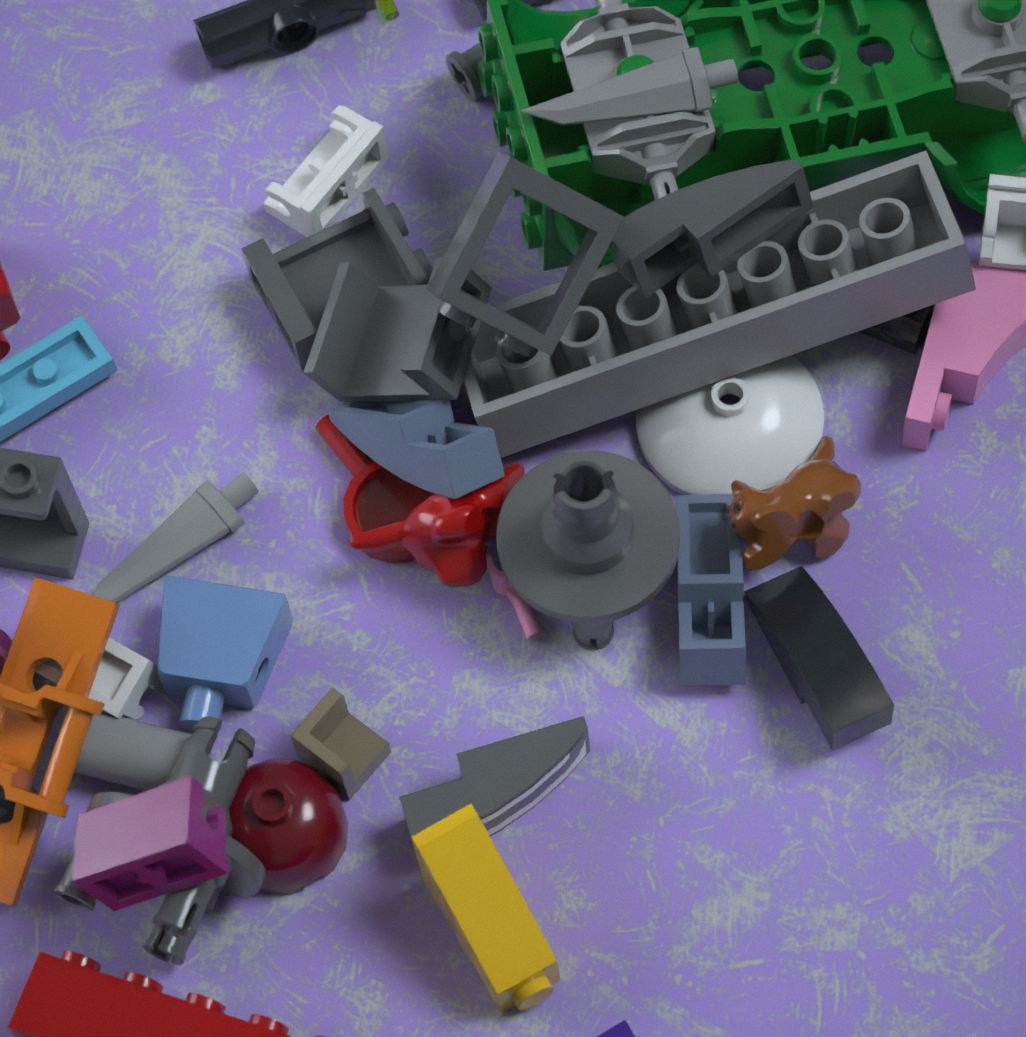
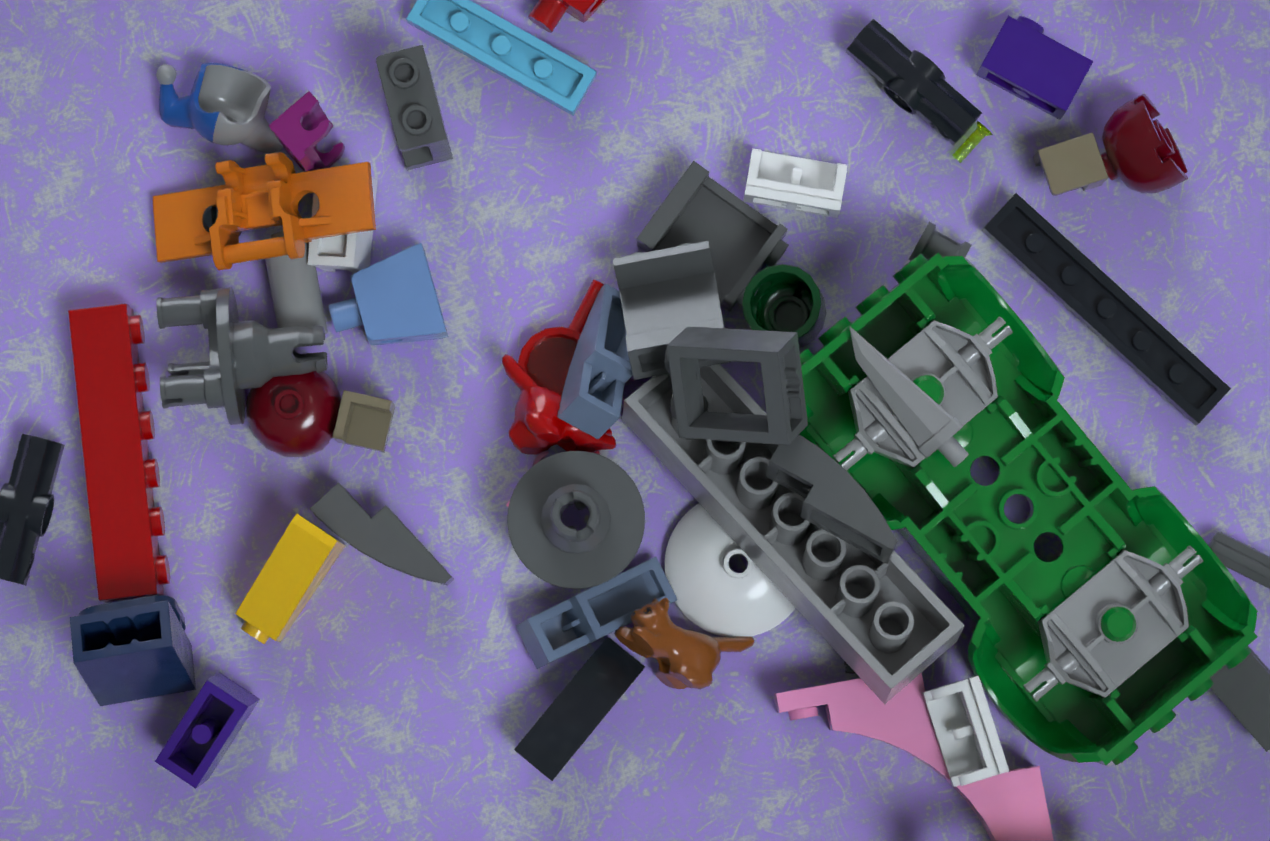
camera: 55 degrees right, 20 degrees up
magenta hinge [72,776,229,911] -> none
light grey bar [93,472,259,603] -> none
none -> dark green piece [742,264,826,349]

